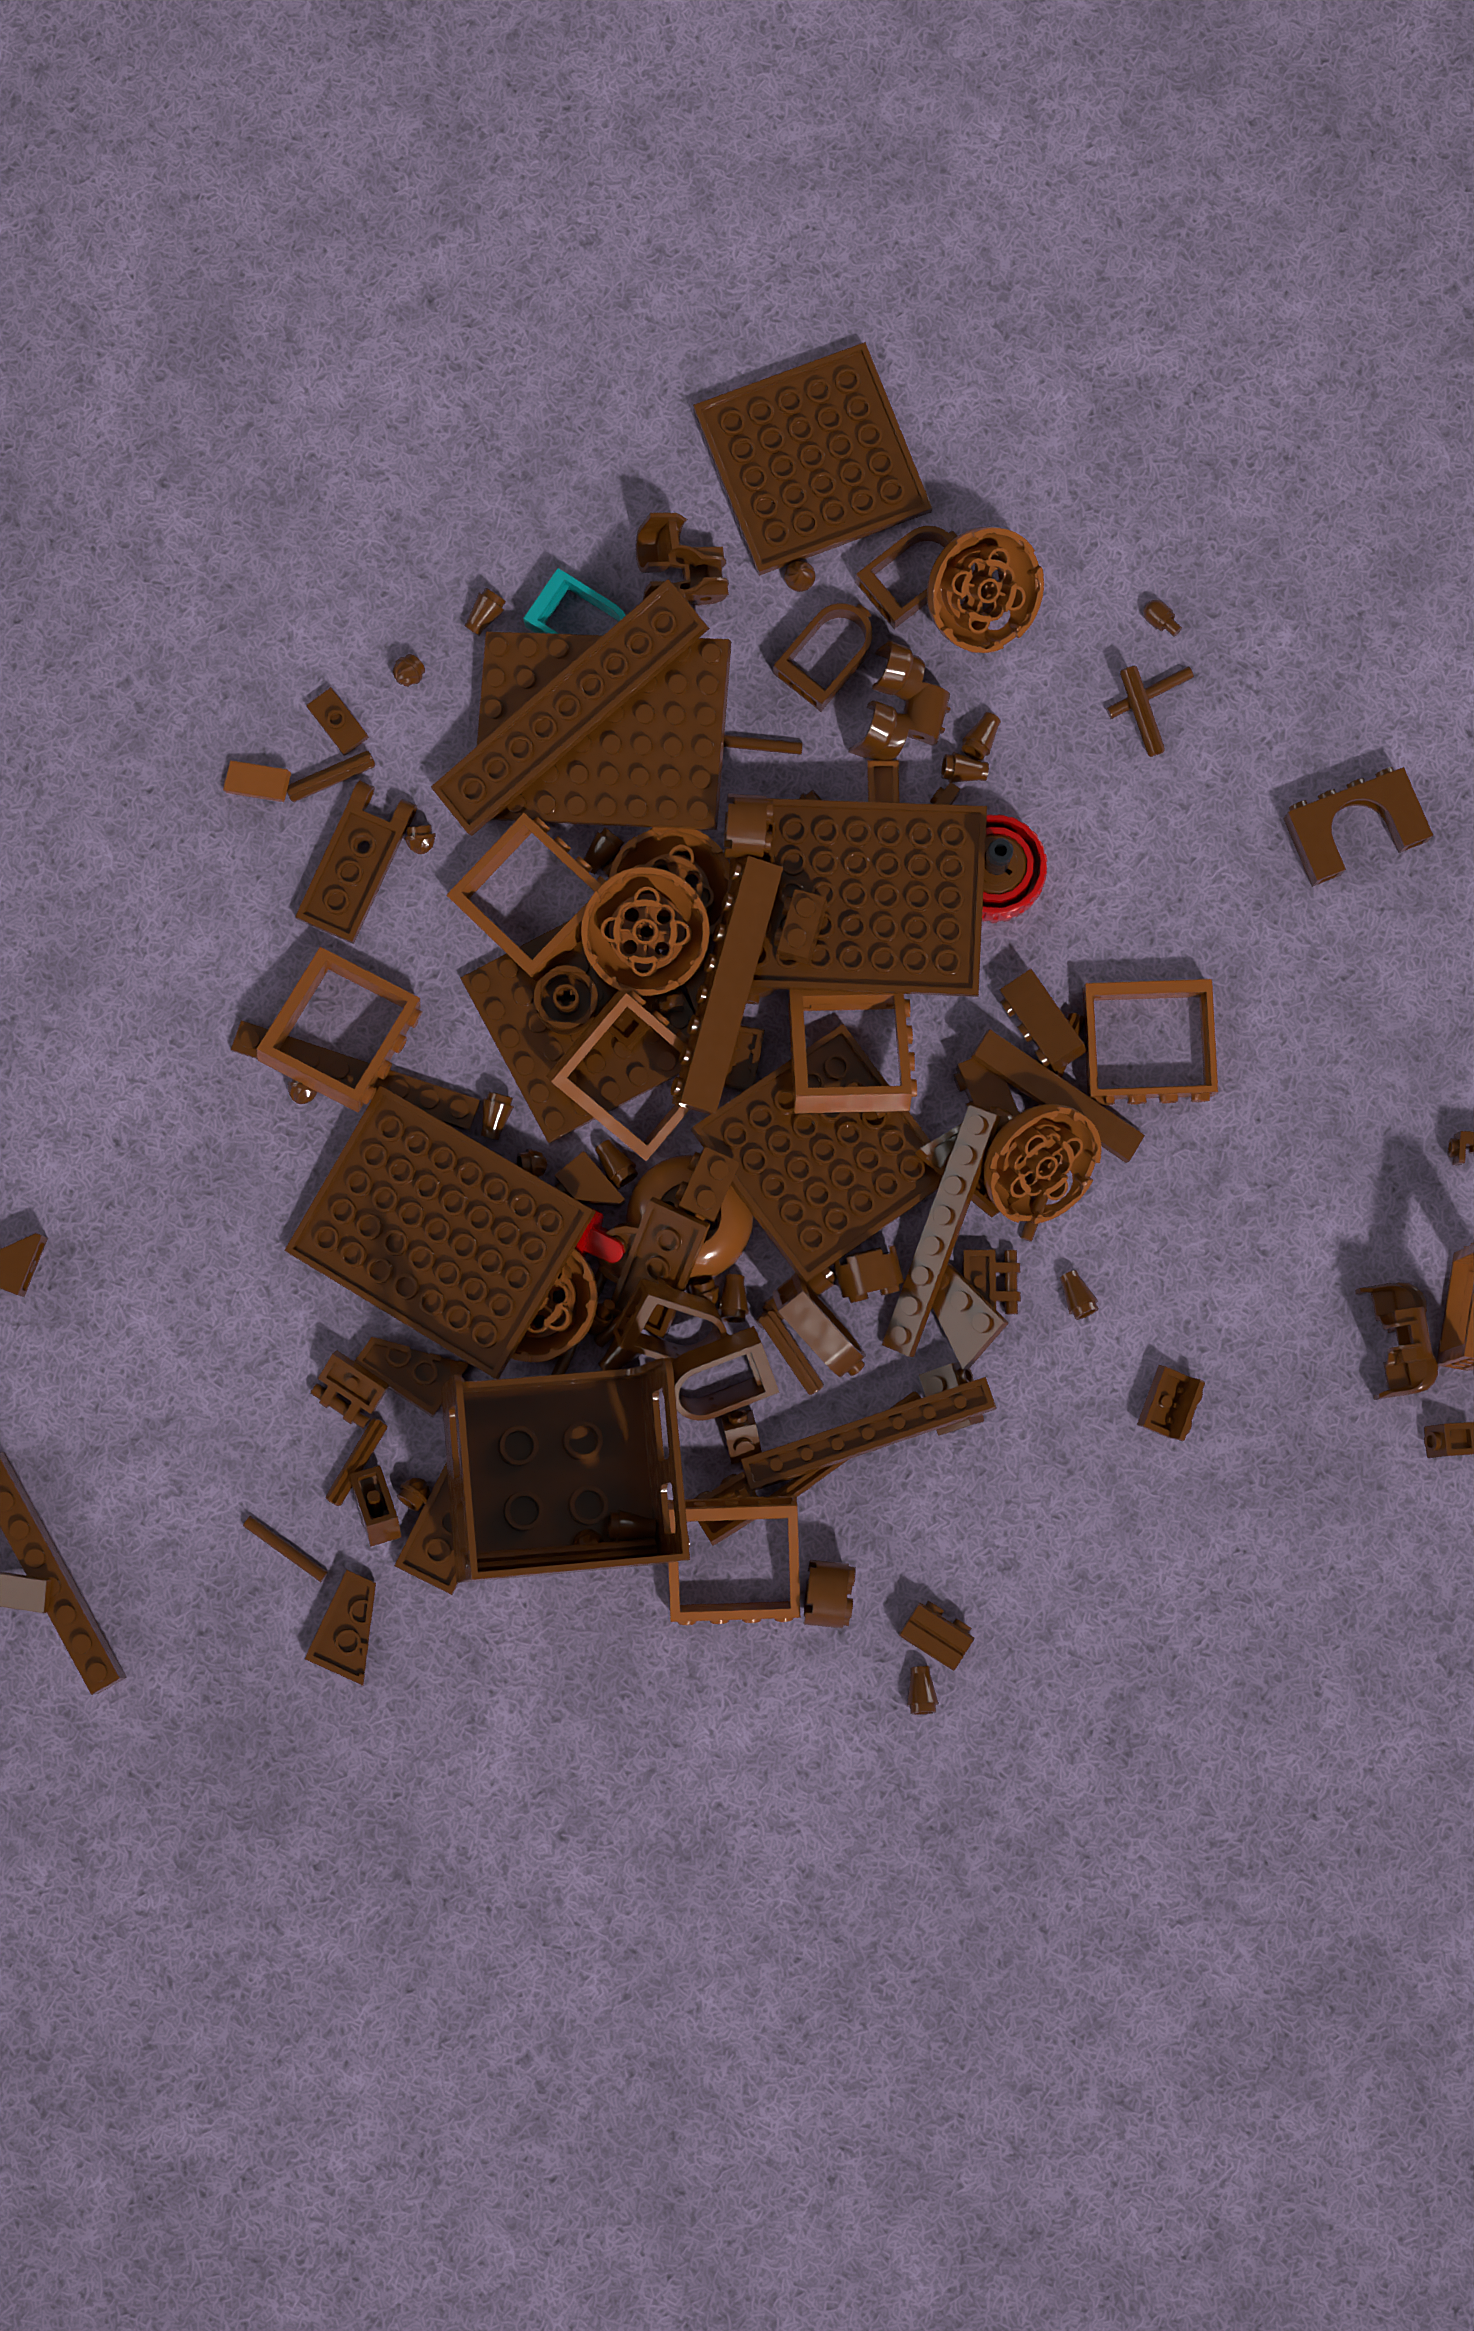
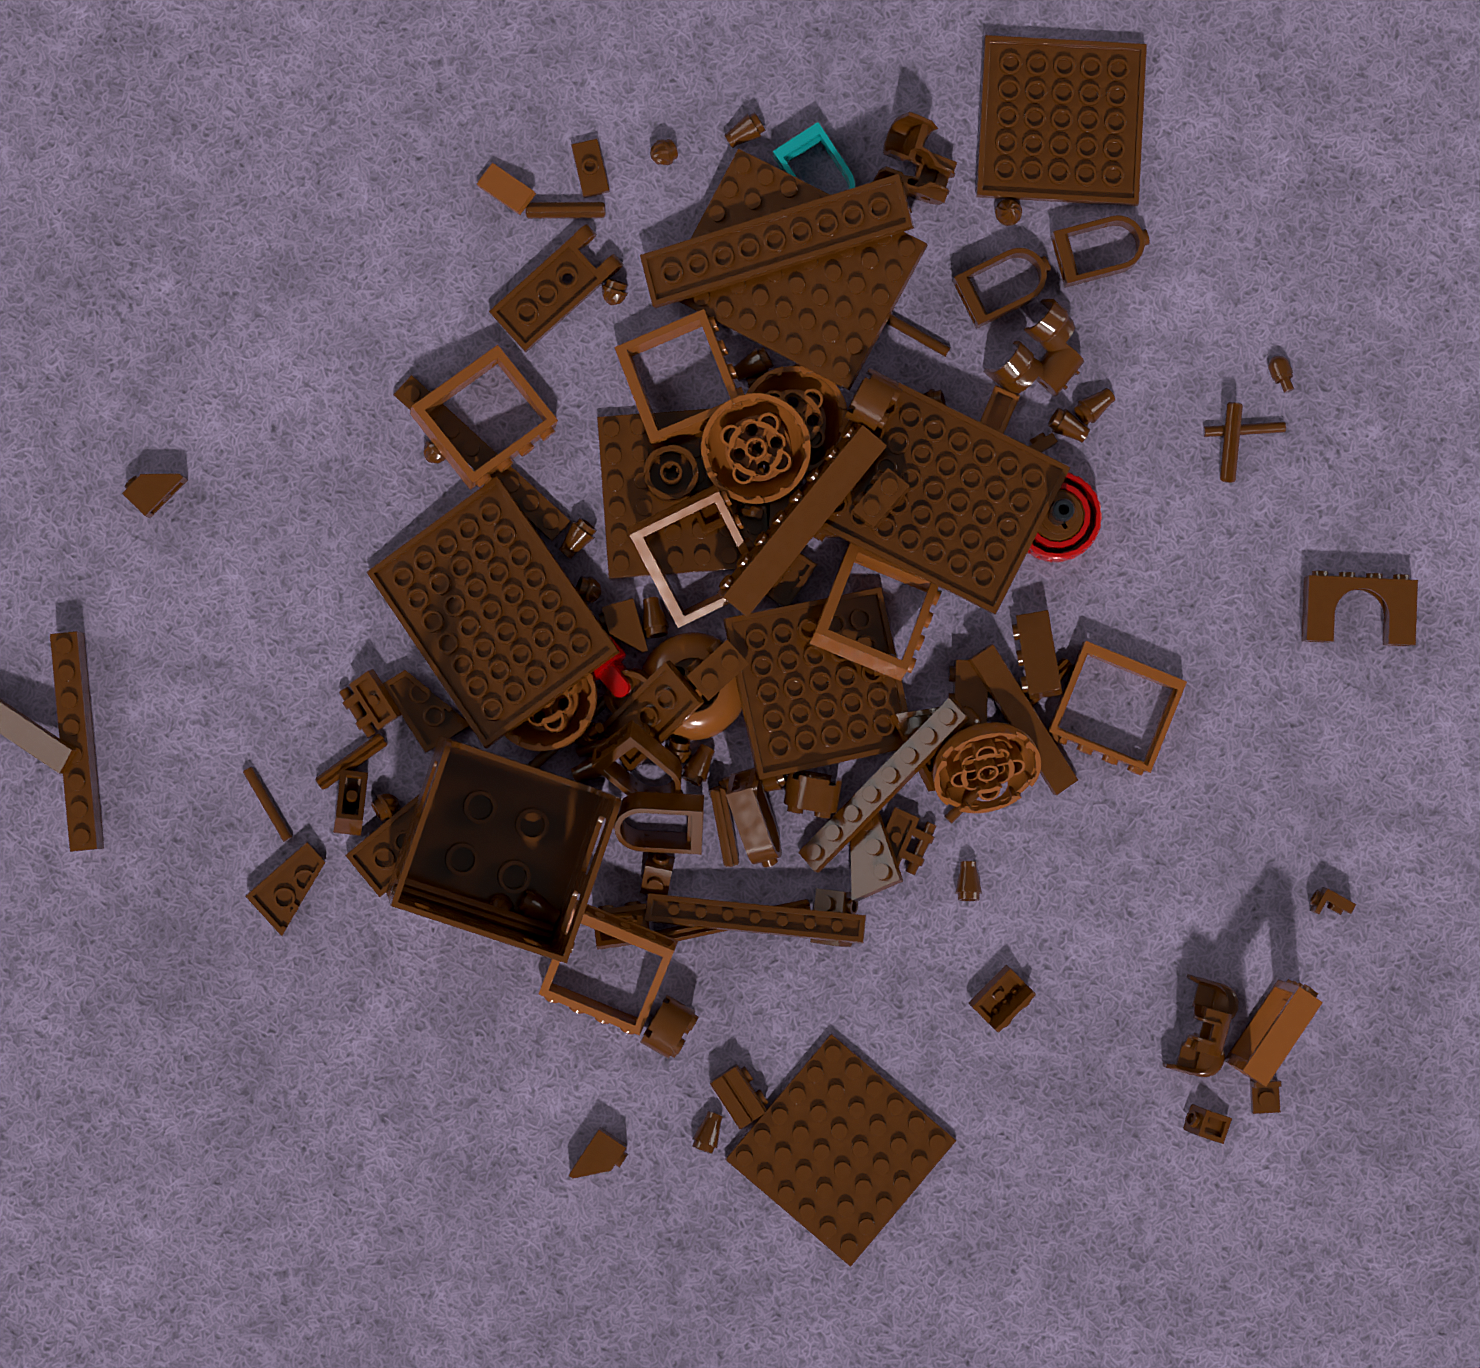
camera: 25 degrees right, 5 degrees up
dark orange brick [927,526,1044,653] -> none
none -> reddish brown slope [568,1127,628,1179]
none -> reddish brown plate [725,1034,956,1267]

